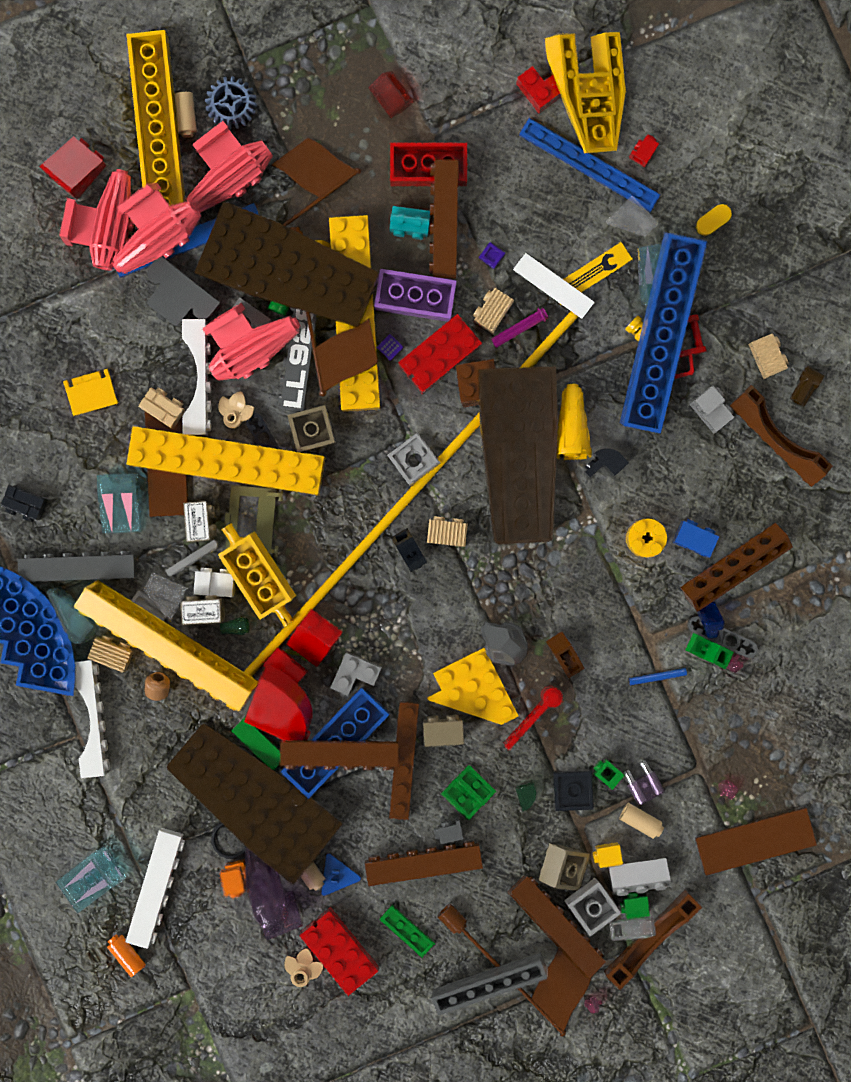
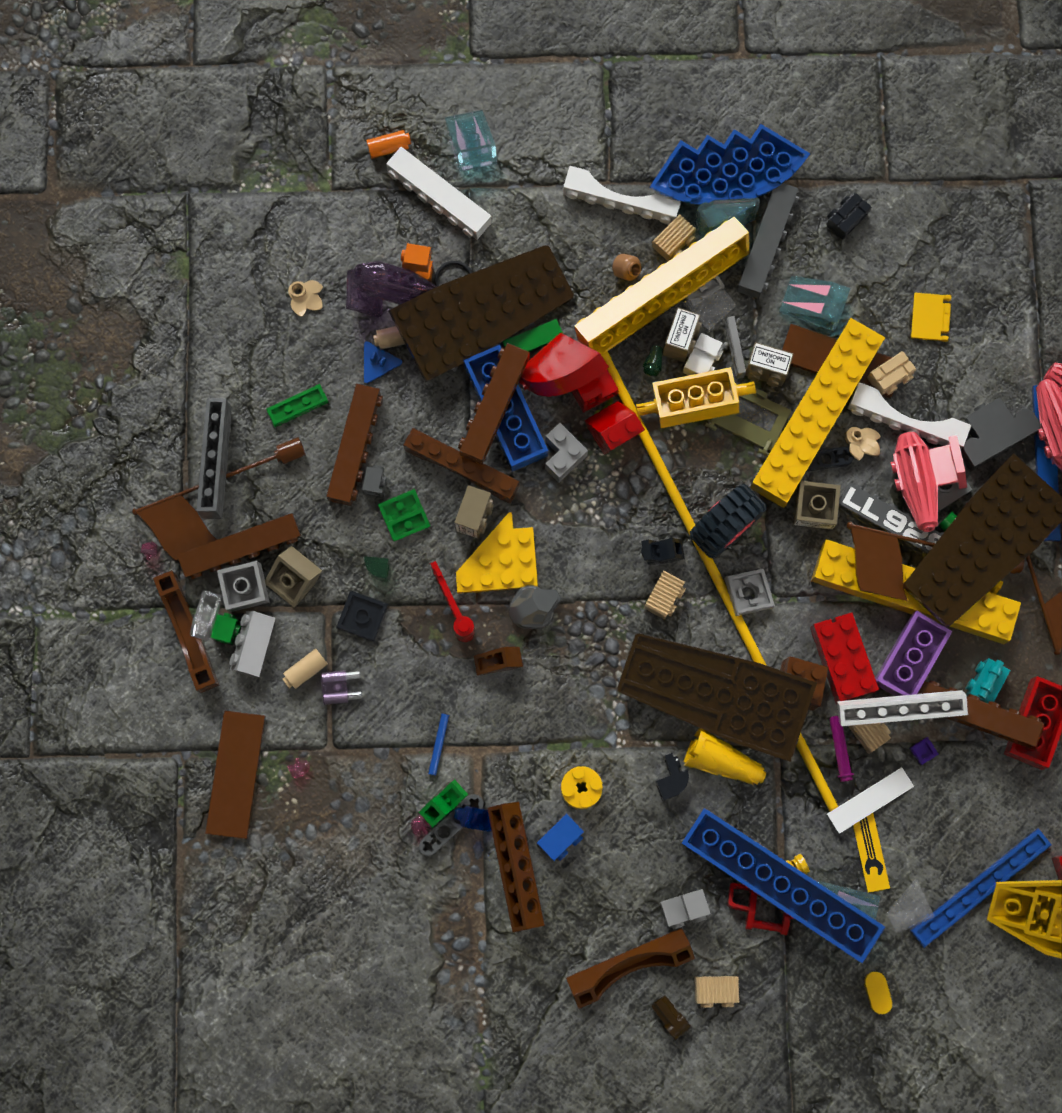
camera: 110 degrees right, 10 degrees down
red piece [299,907,379,996] -> none
dark purple tile [376,334,404,361] -> none
green brick [593,759,625,790] -> none
yellow brick [593,842,623,868] -> none
red brick [629,134,659,167] -> none
none -> black wheel [690,484,767,558]
none -> white brick [837,690,968,726]

